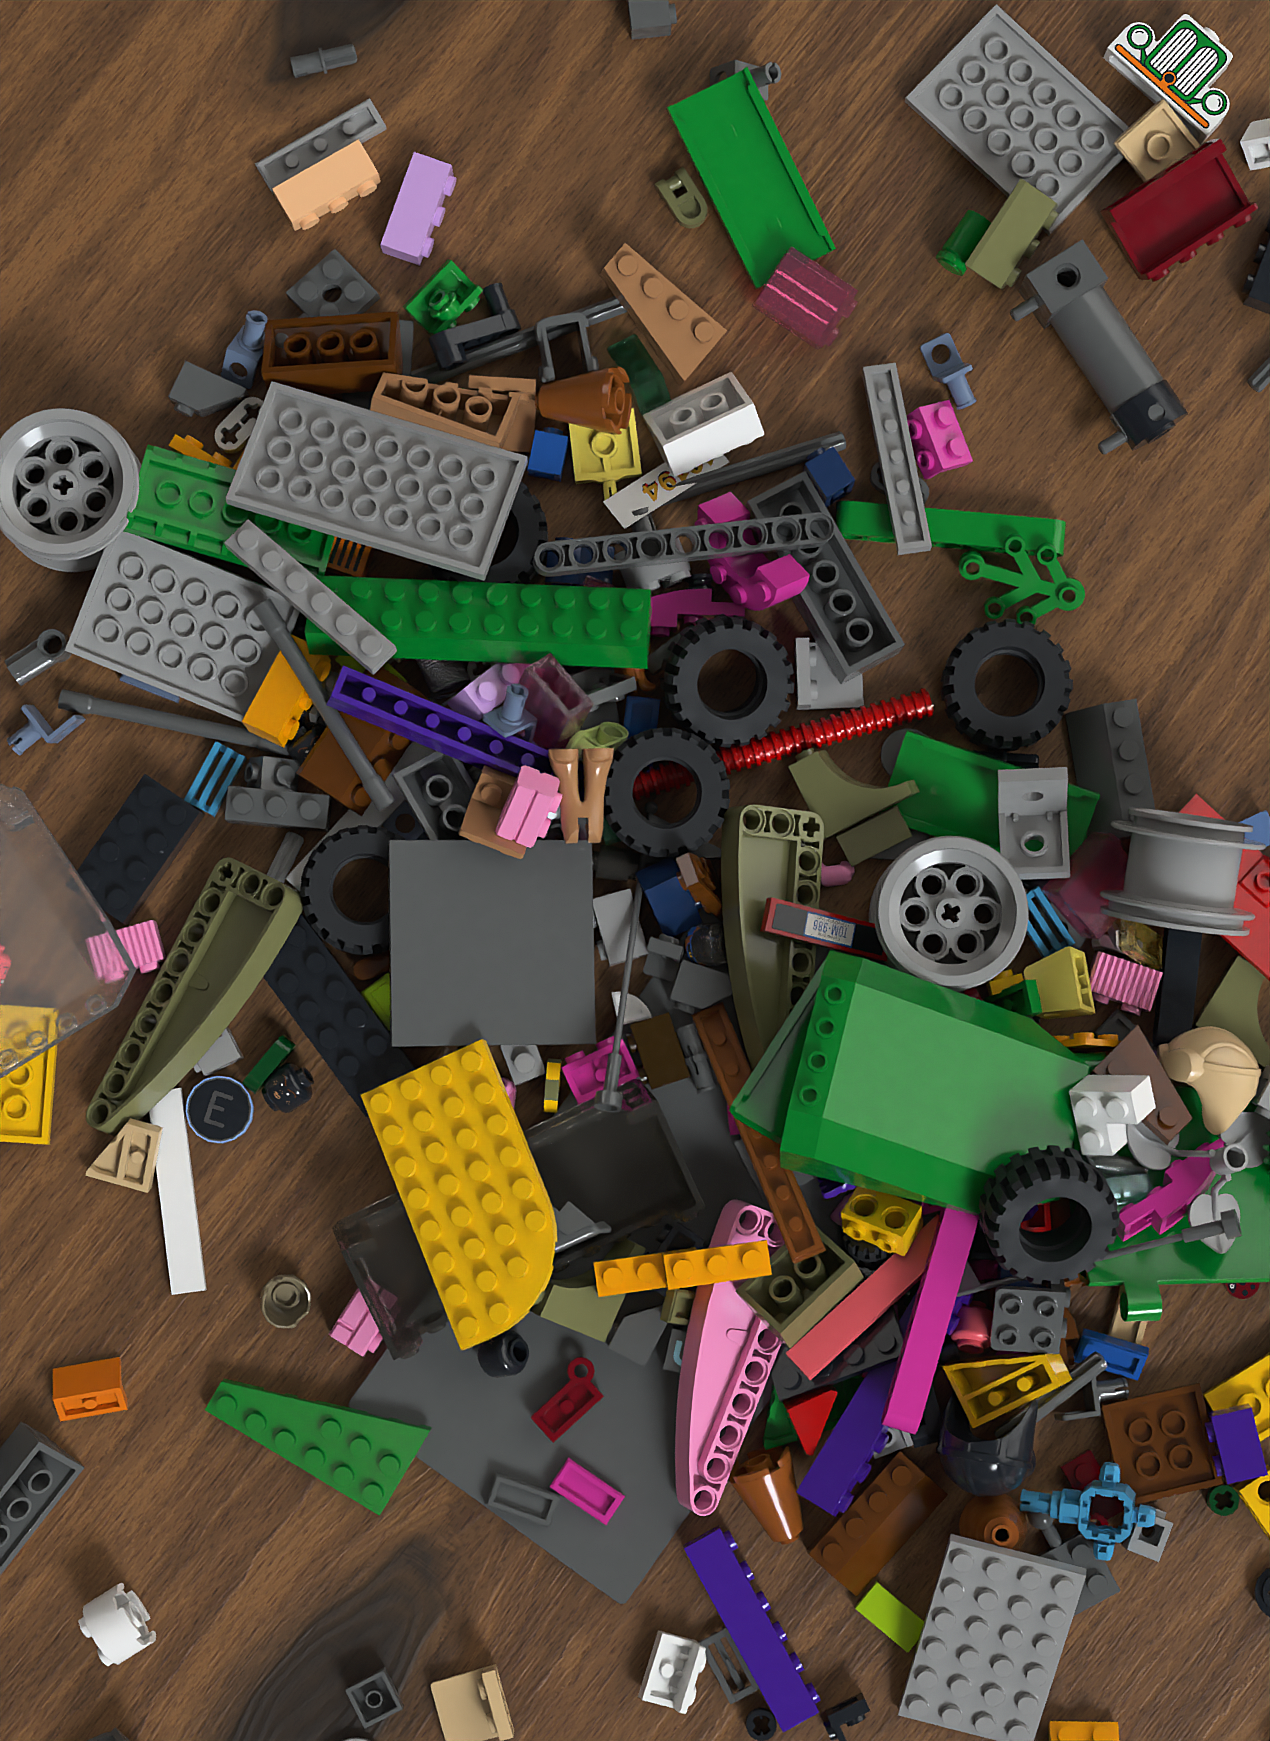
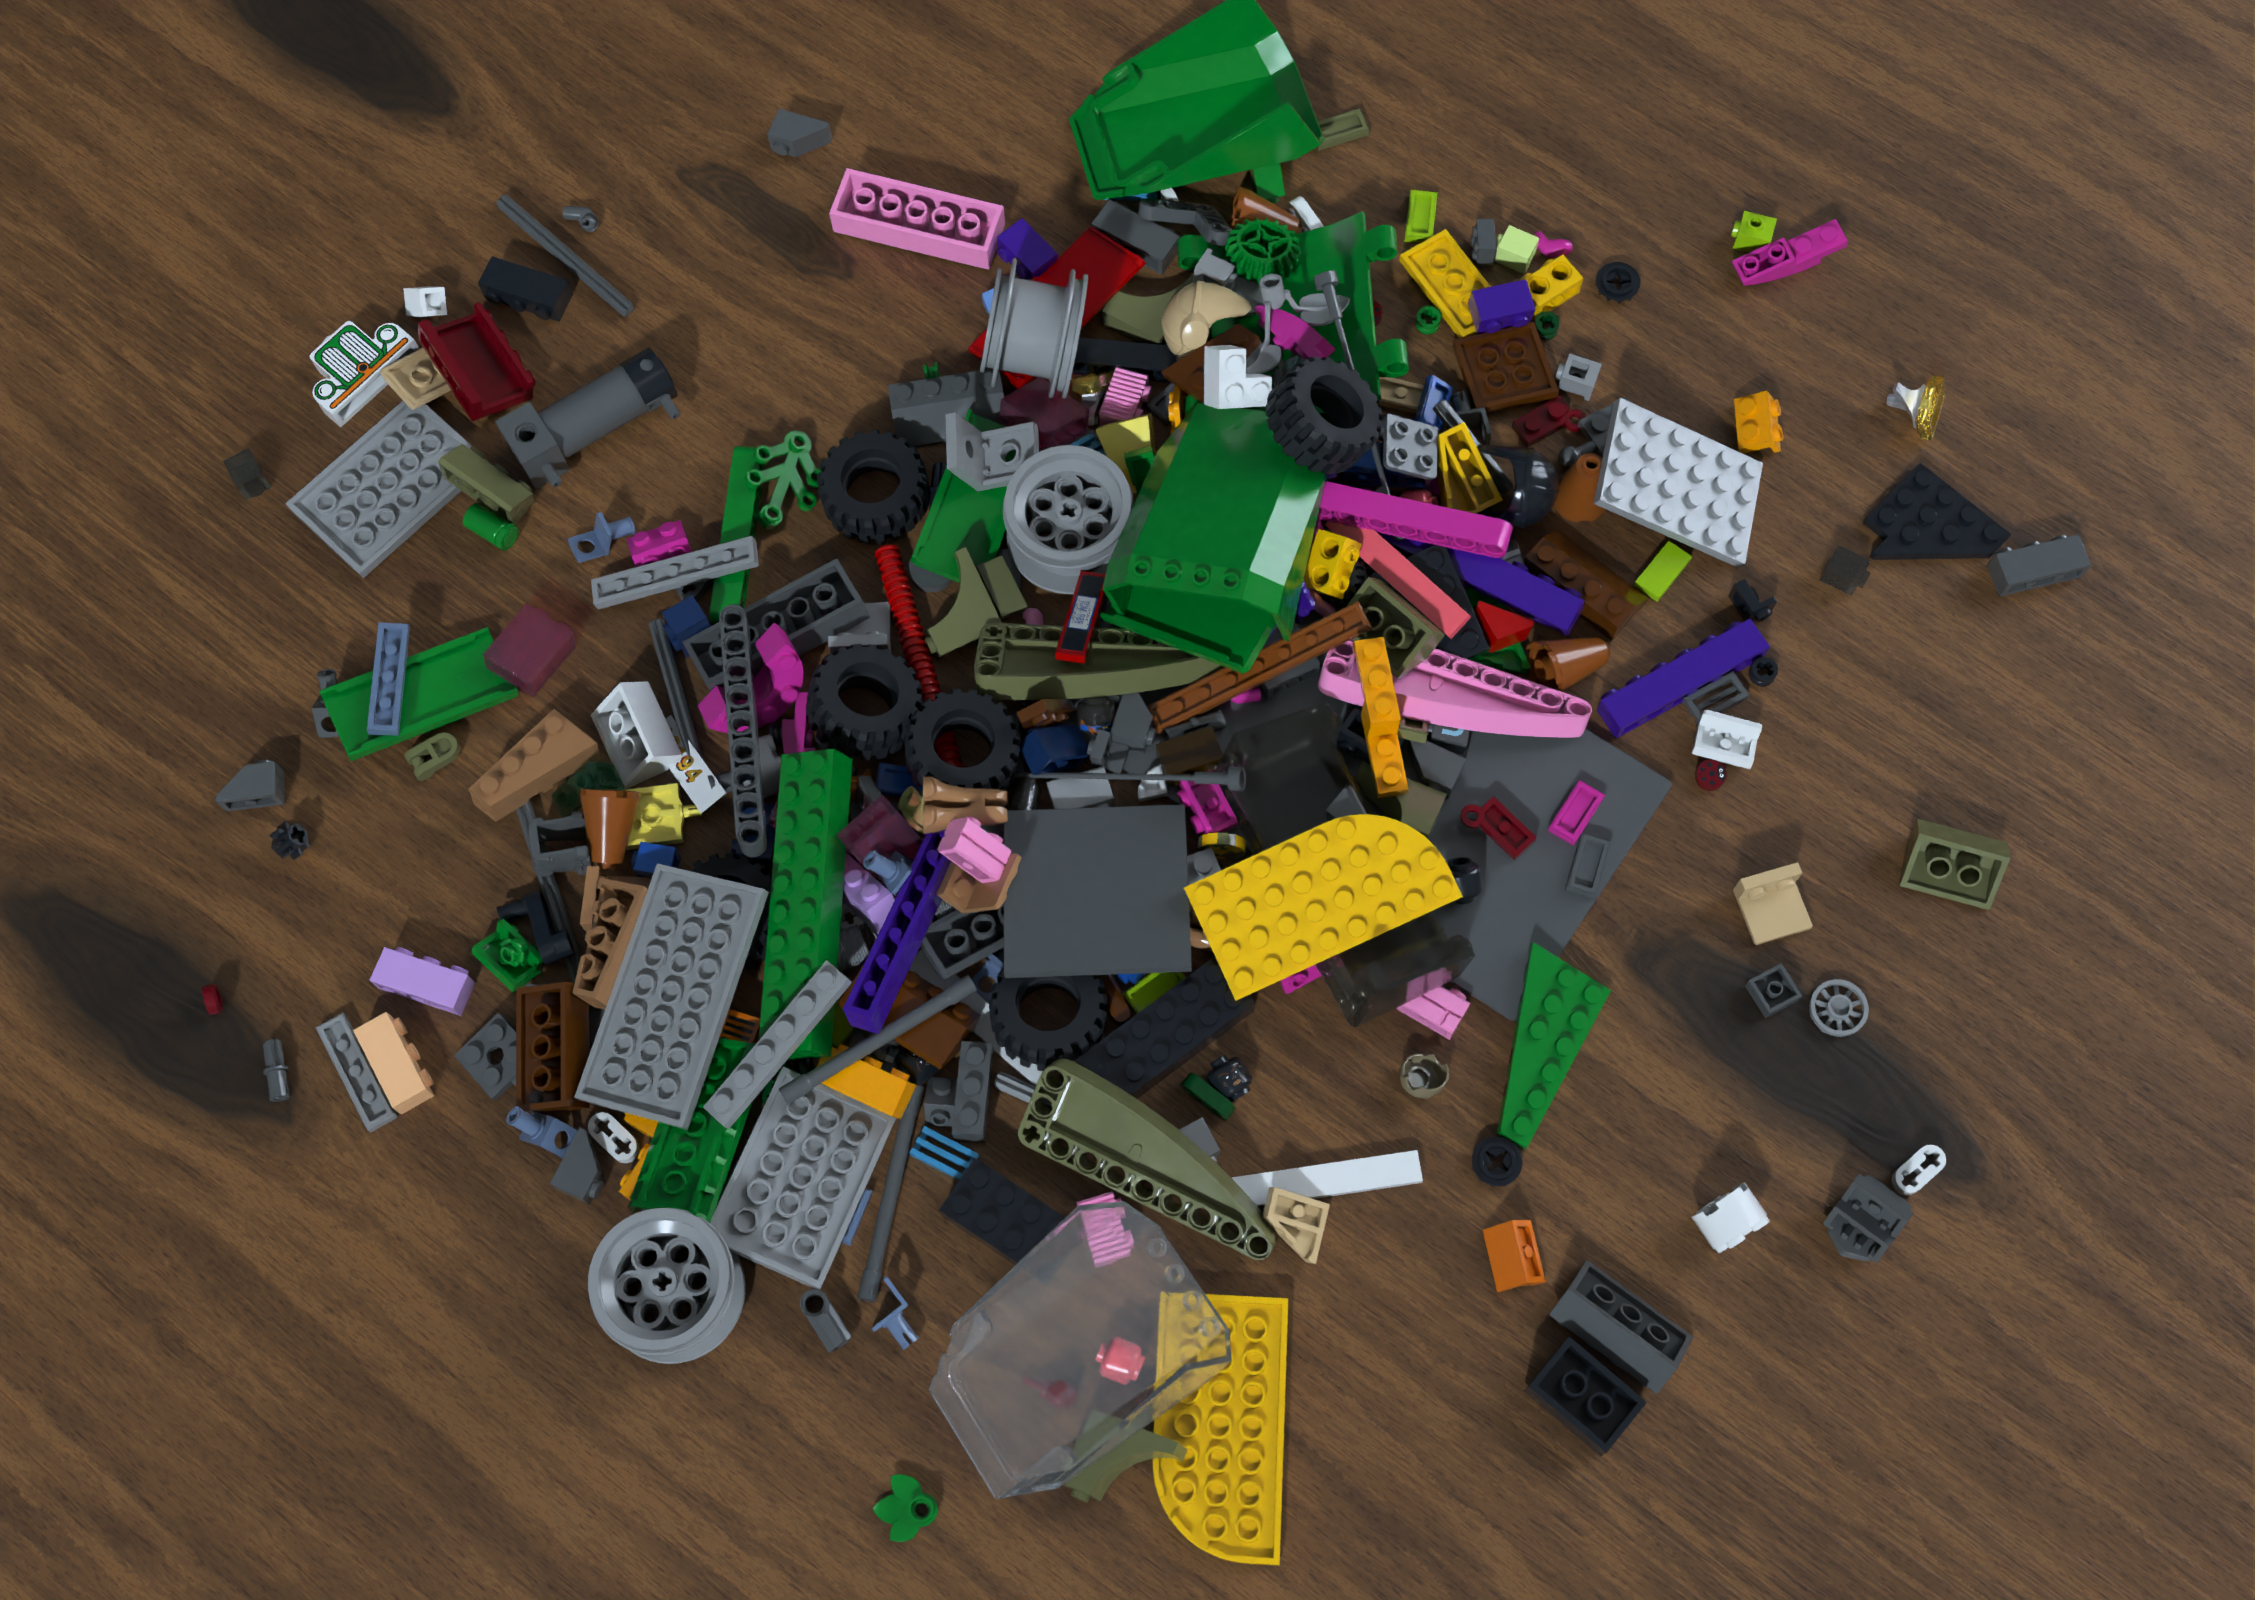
camera: 85 degrees left, 15 degrees down
black tile [185,1076,254,1143] -> none
dark azure piece [1020,1462,1156,1561] -> none
none -> black gear [270,821,310,860]
none -> sand blue piece [367,622,410,736]
none -> green bush [923,362,939,379]
none -> green bush [1415,306,1441,335]
none -> black gear [1472,1137,1522,1187]
none -> dark red tile [1695,760,1727,791]

